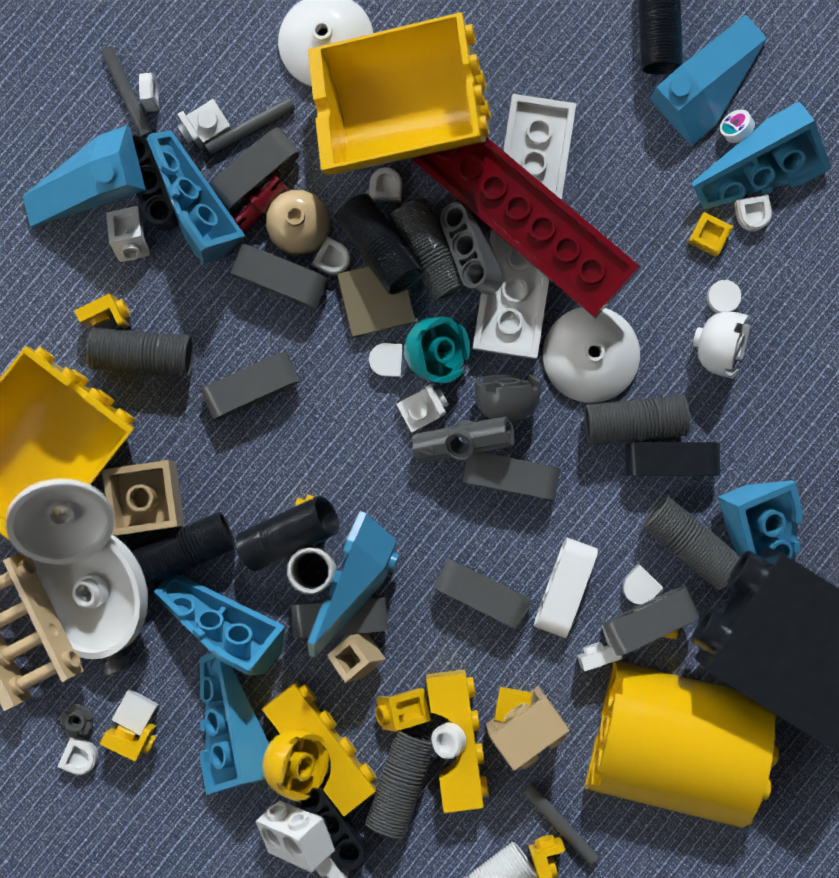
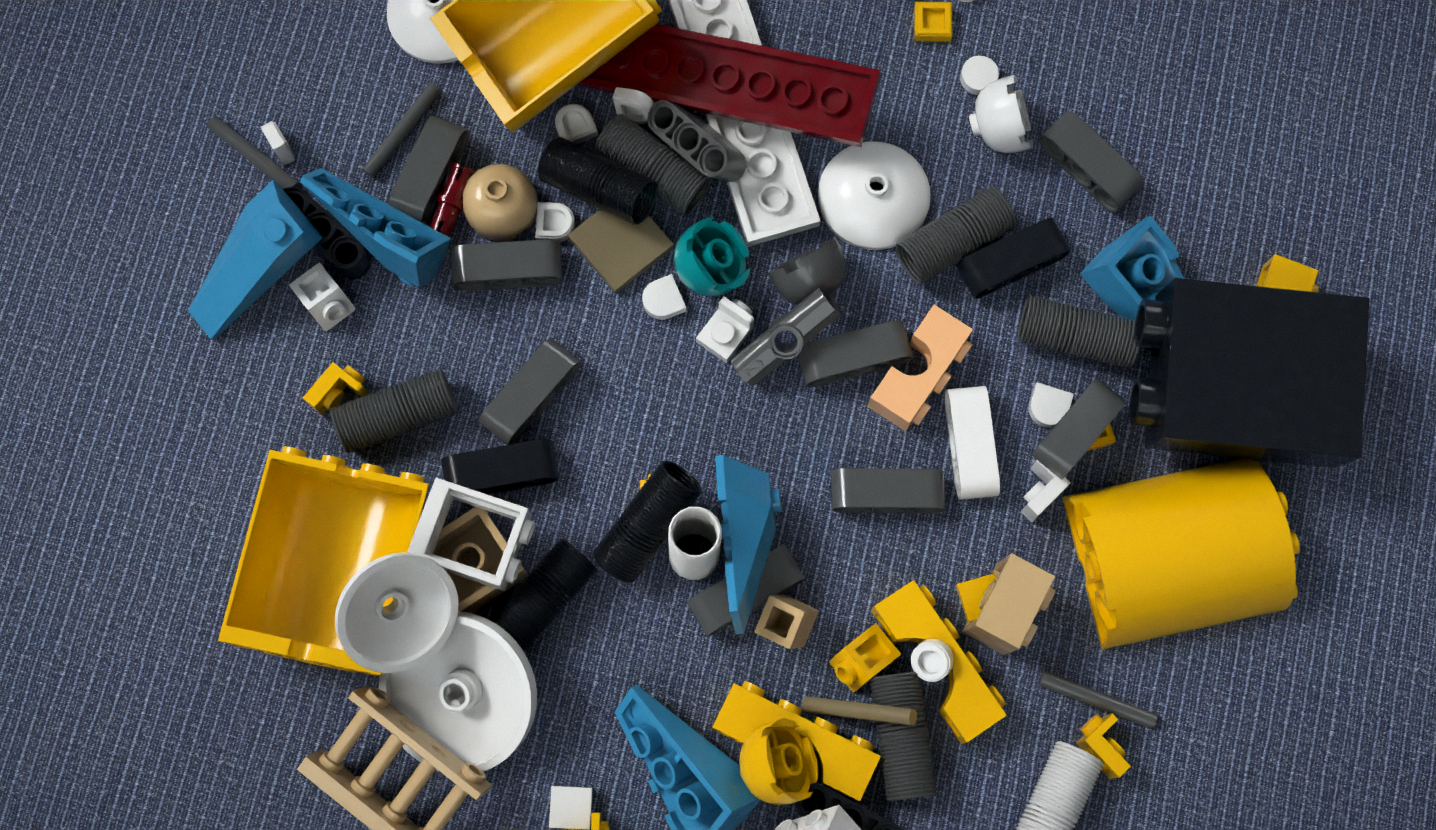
camera: 30 degrees left, 10 degrees down
dark grey plate [98,650,131,676] -> none
dark azure wedge [154,573,285,675] -> none
white bracket [177,99,232,149] -> none
none -> white window [408,478,535,591]
none -> black beam [441,439,559,500]
none -> white tile [612,87,654,124]
none -> dark tan bar [802,696,917,726]
none -> light nougat arch [867,304,973,432]
none -> dark grey beam [1039,111,1144,212]

